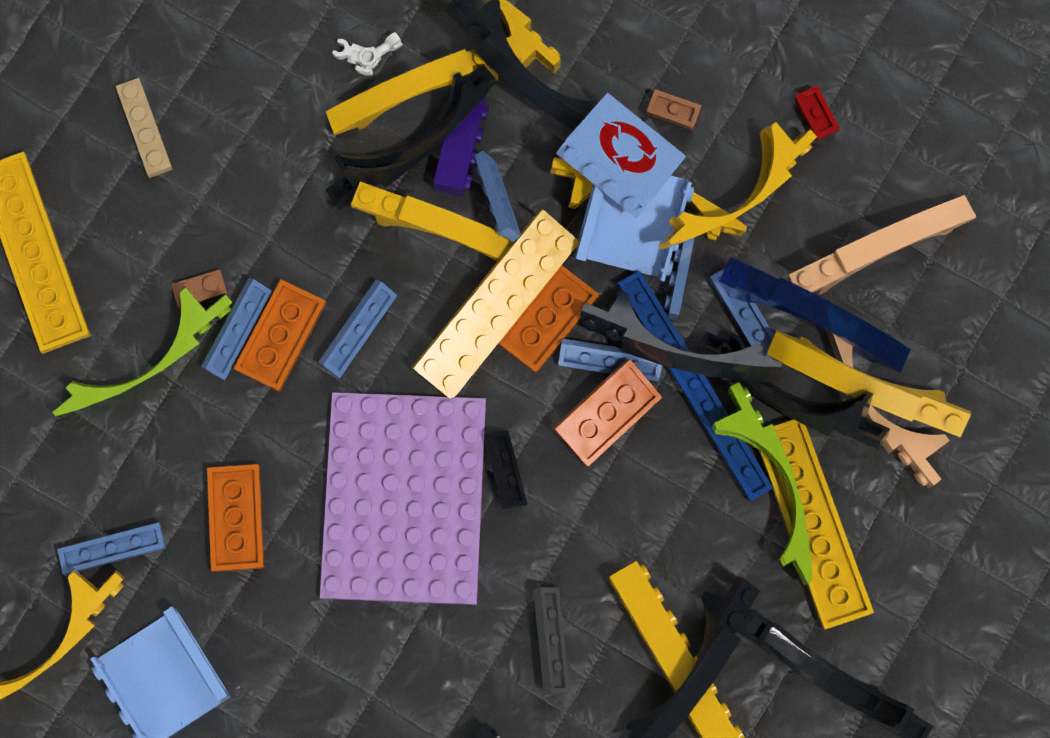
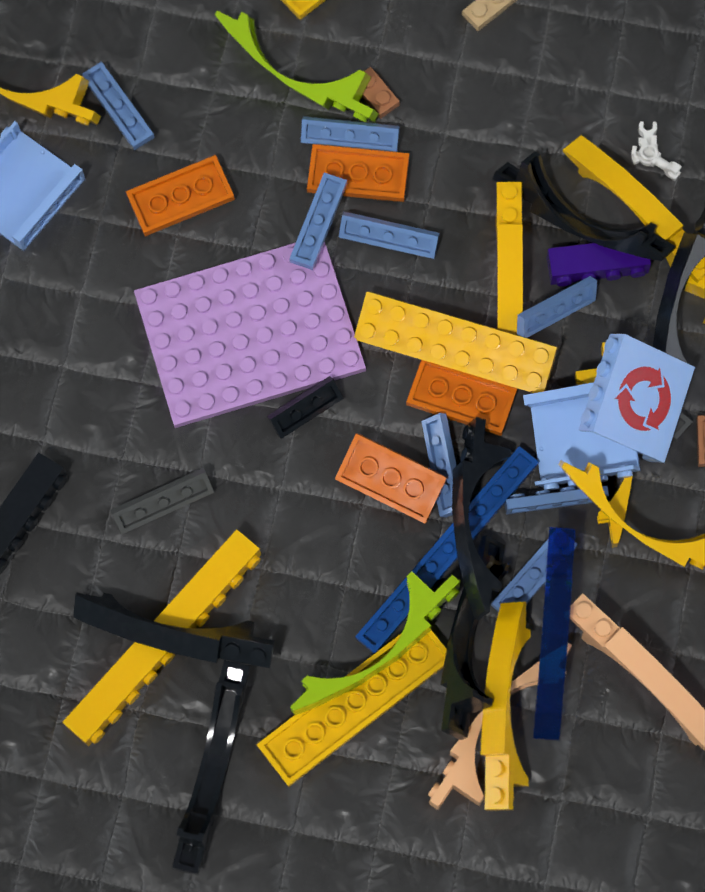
camera: 75 degrees right, 5 degrees down
none -> medium blue plate [289,173,347,270]

